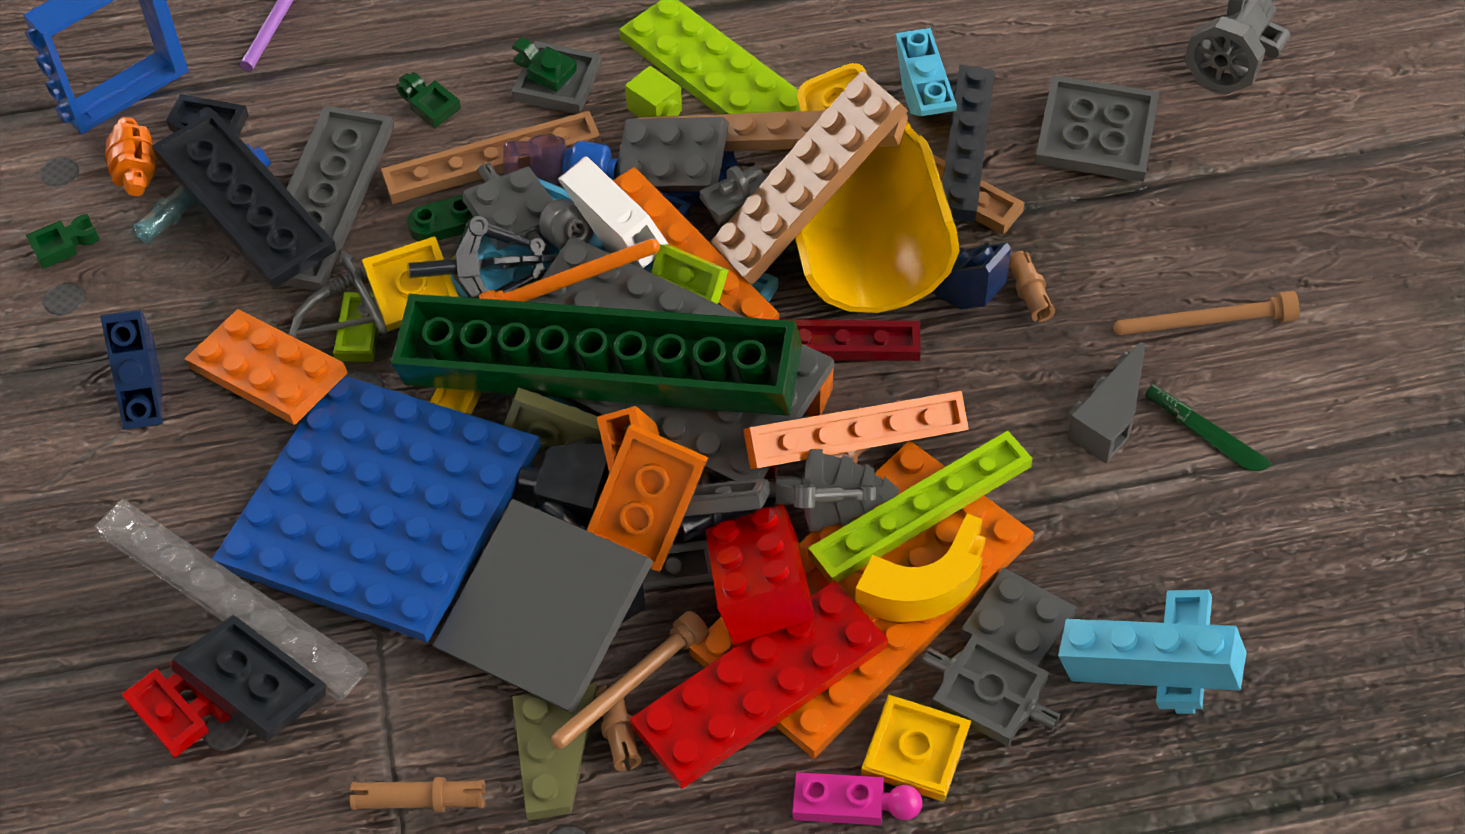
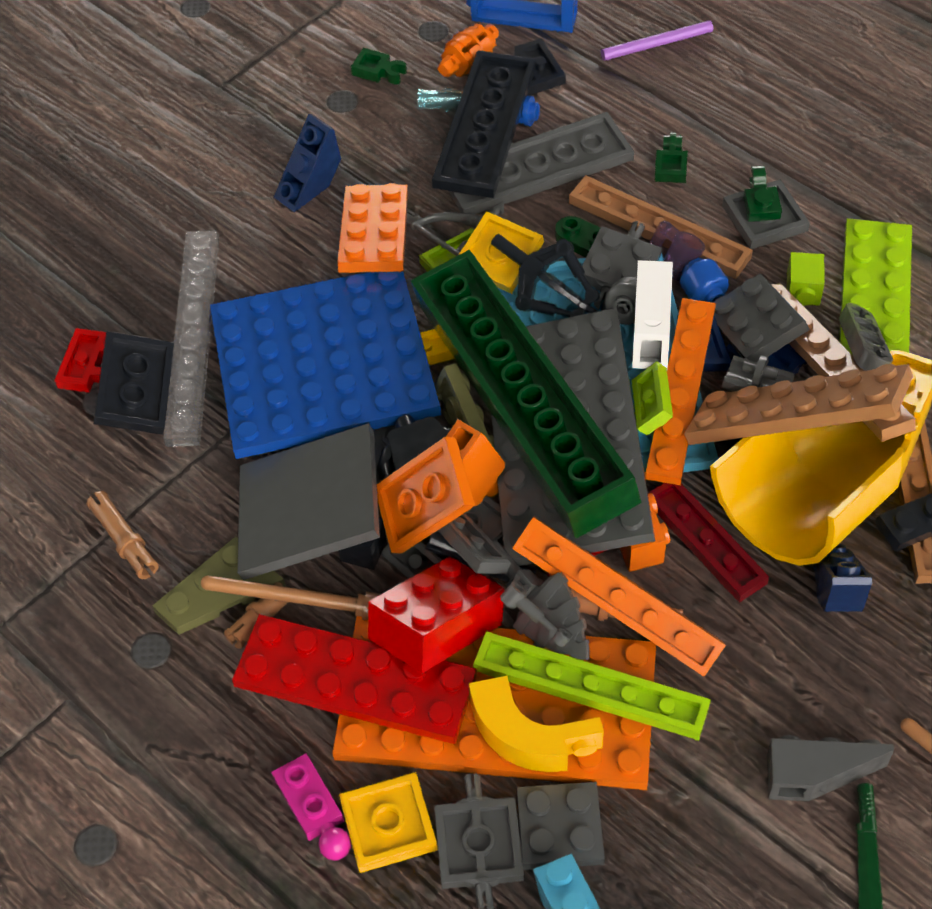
camera: 55 degrees right, 0 degrees up
orange piece [479,239,660,302] -> none
medium nougat pin [1009,251,1055,322] -> none
none -> dark grey beam [838,303,893,371]

